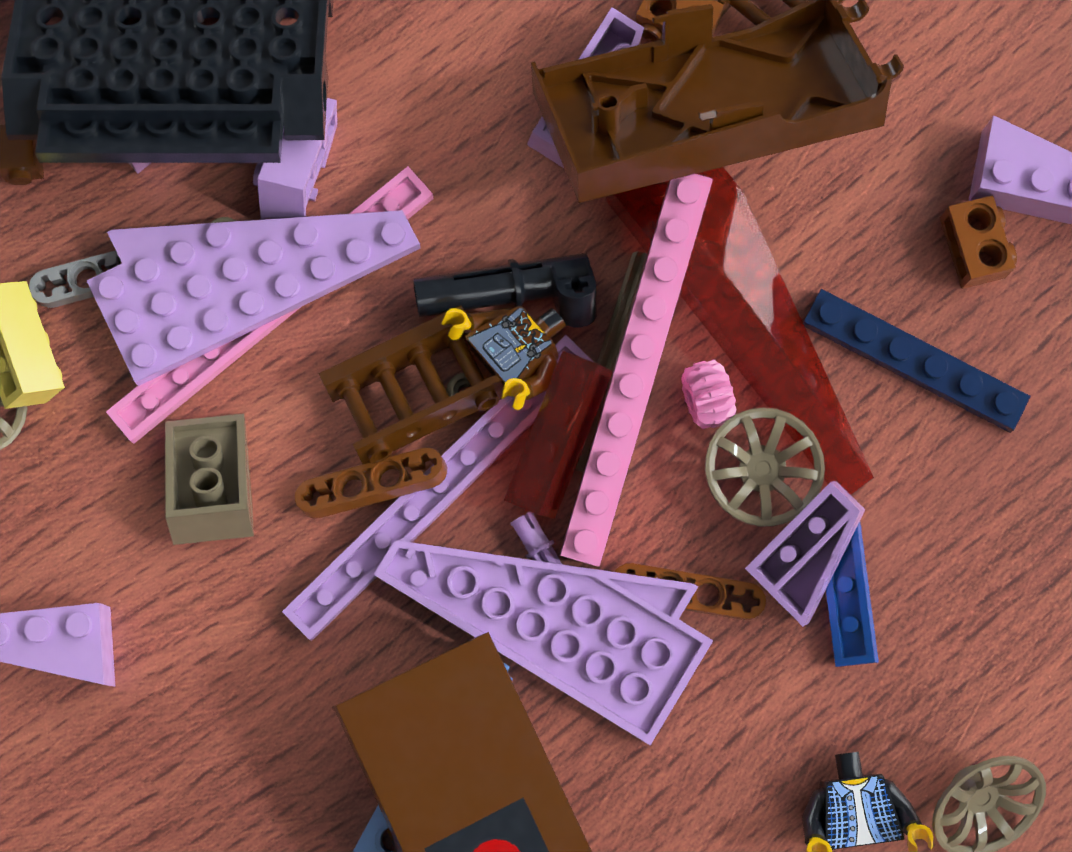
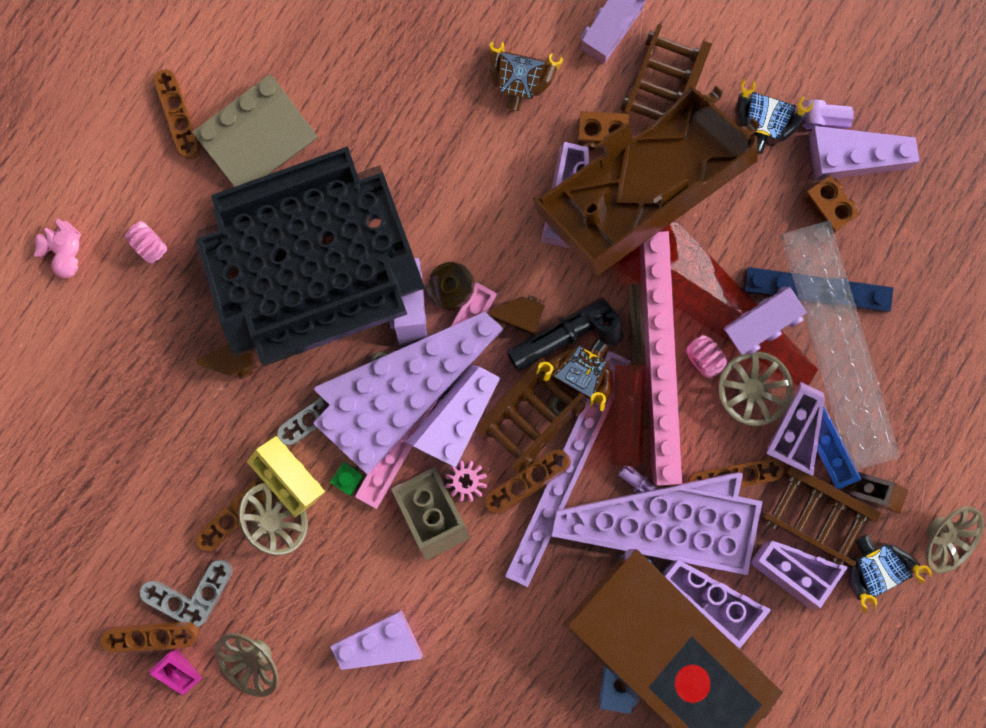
camera: 15 degrees left, 5 degrees up
none -> green plate [330,462,365,496]
none -> lavender wedge [405,365,500,467]
none -> dark brown tile [426,262,475,310]
none -> bright pink gear [445,460,487,502]
none -> reddish brown slope [488,295,545,335]
none -> lavender wedge [662,560,771,649]
none -> lavender wedge [723,286,807,355]
none -> torso [735,78,813,154]
none -> lavender wedge [750,541,848,609]
none -> reddish brown fence [760,465,882,567]
none -> clear plate [780,220,901,470]
none -> lavender piece [803,100,854,130]
none -> reddish brown slope [843,472,909,514]

